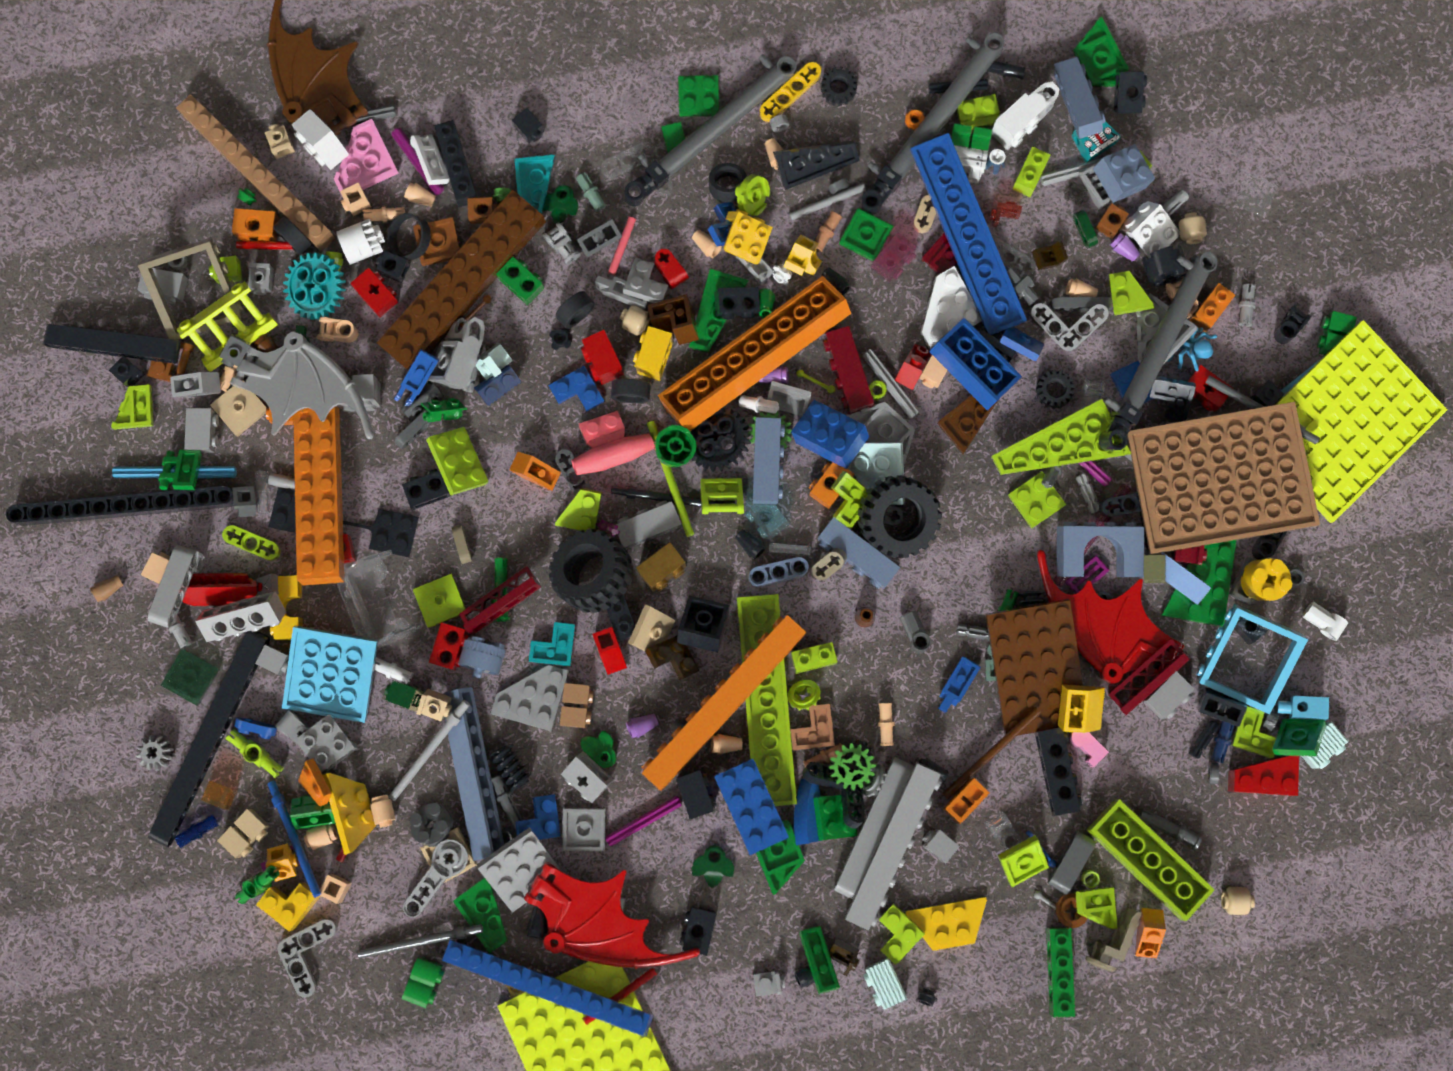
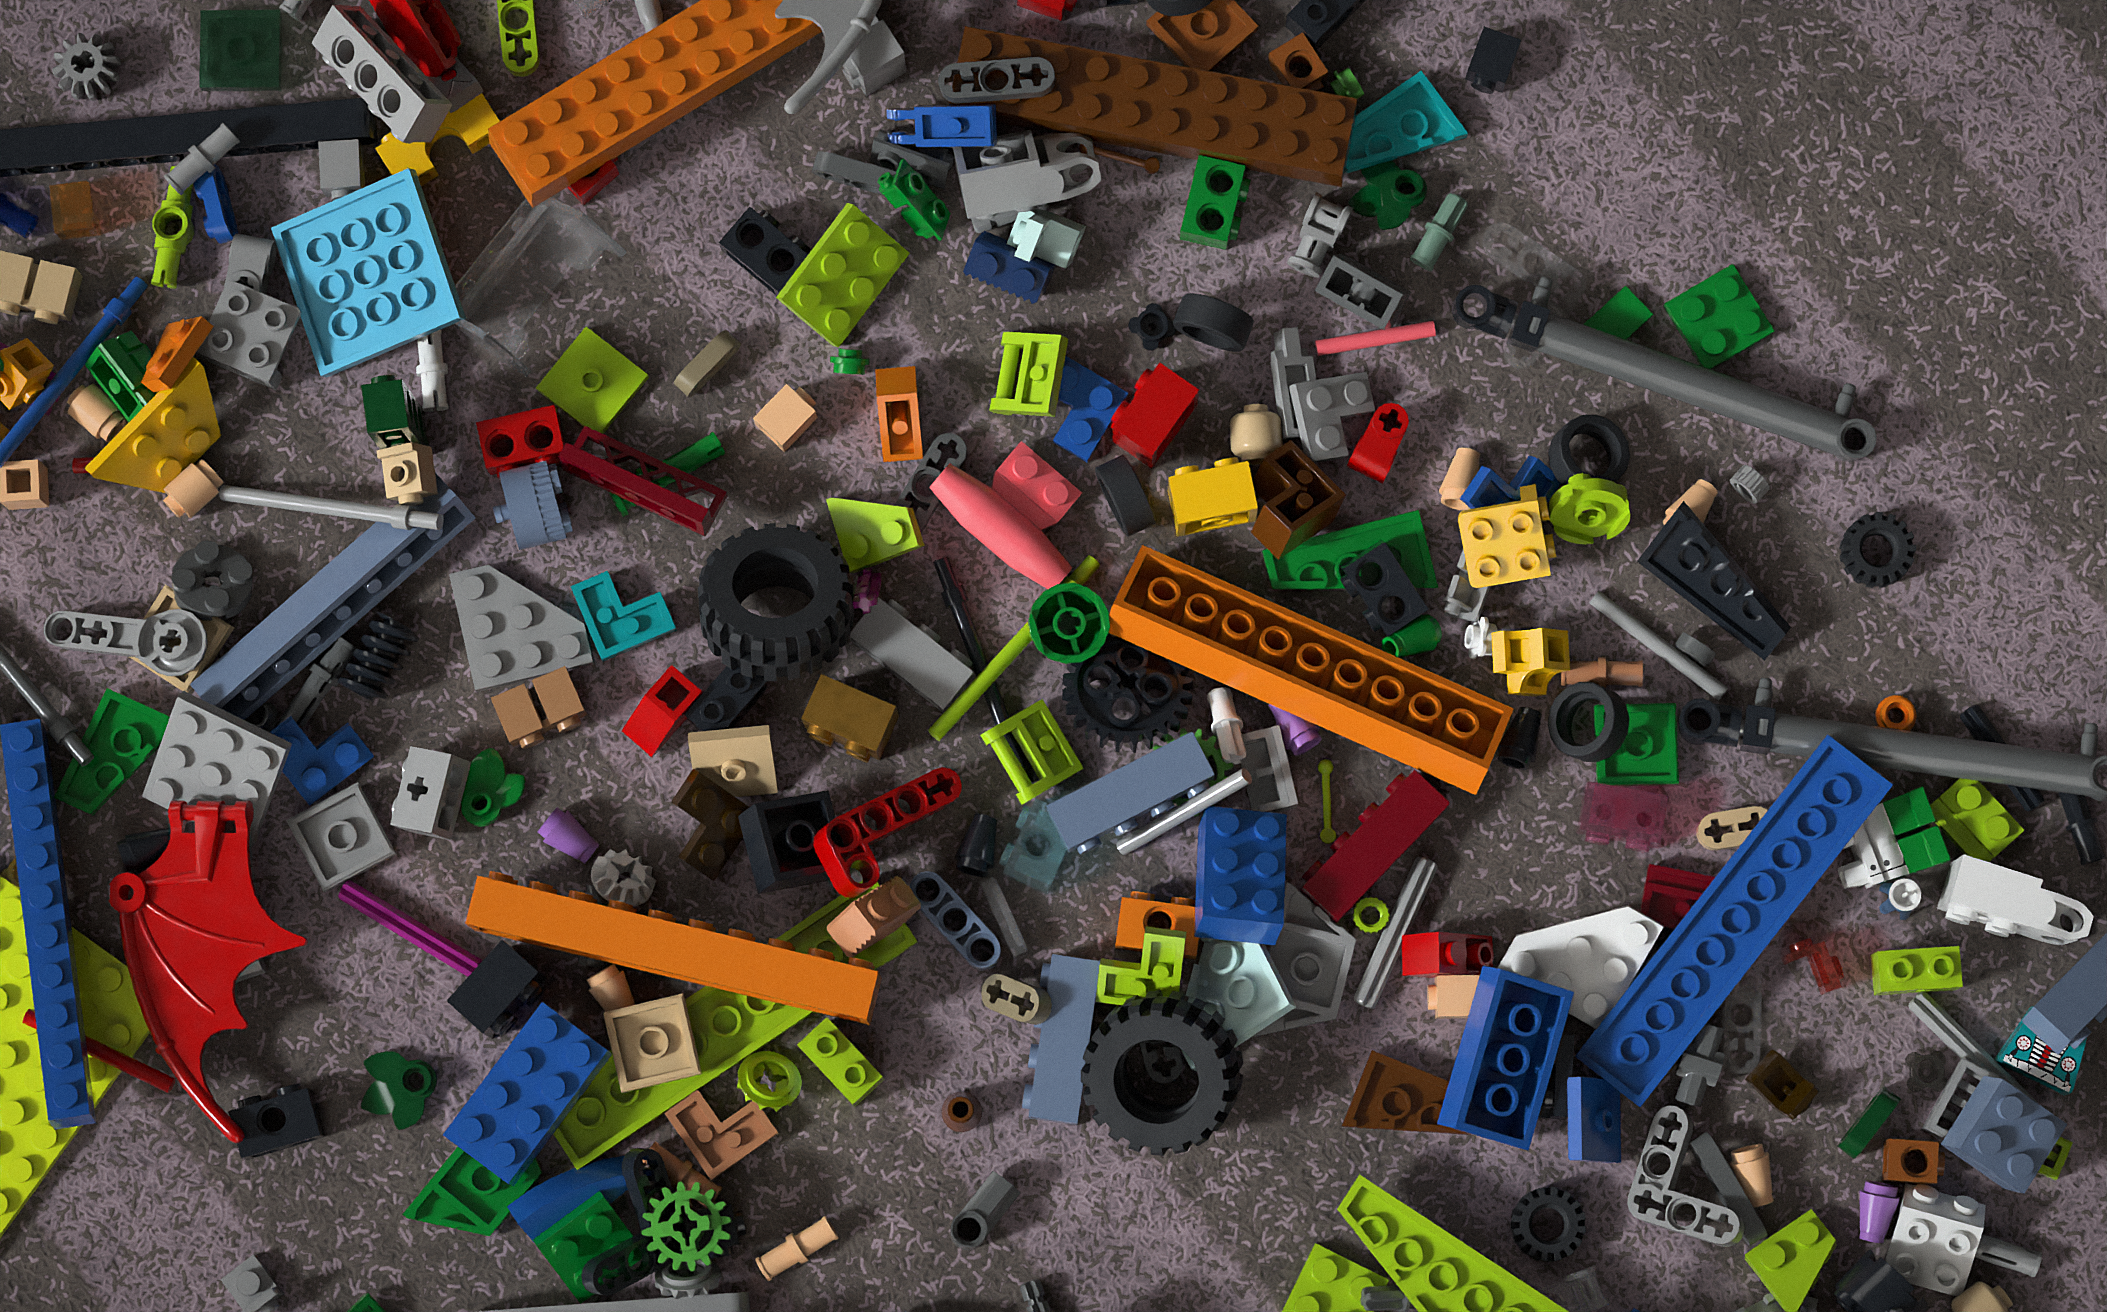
camera: 65 degrees right, 0 degrees up
black hinge [268,487,419,558] -> none
yellow beam [760,62,821,122] -> none
none -> light grey pin [163,123,240,195]
none -> white gear [591,849,656,907]
none -> tan plate [603,994,702,1093]
none -> light nougat brick [753,384,817,452]
none -> red beam [813,767,962,898]
none -> nougat brick [827,876,921,957]
none -> green plate [830,348,870,375]
none -> dark grey beam [938,57,1056,103]
none -> lime plate [989,332,1068,417]
none -> light grey bar [1116,768,1252,855]
none -> black tyre [1547,682,1630,762]

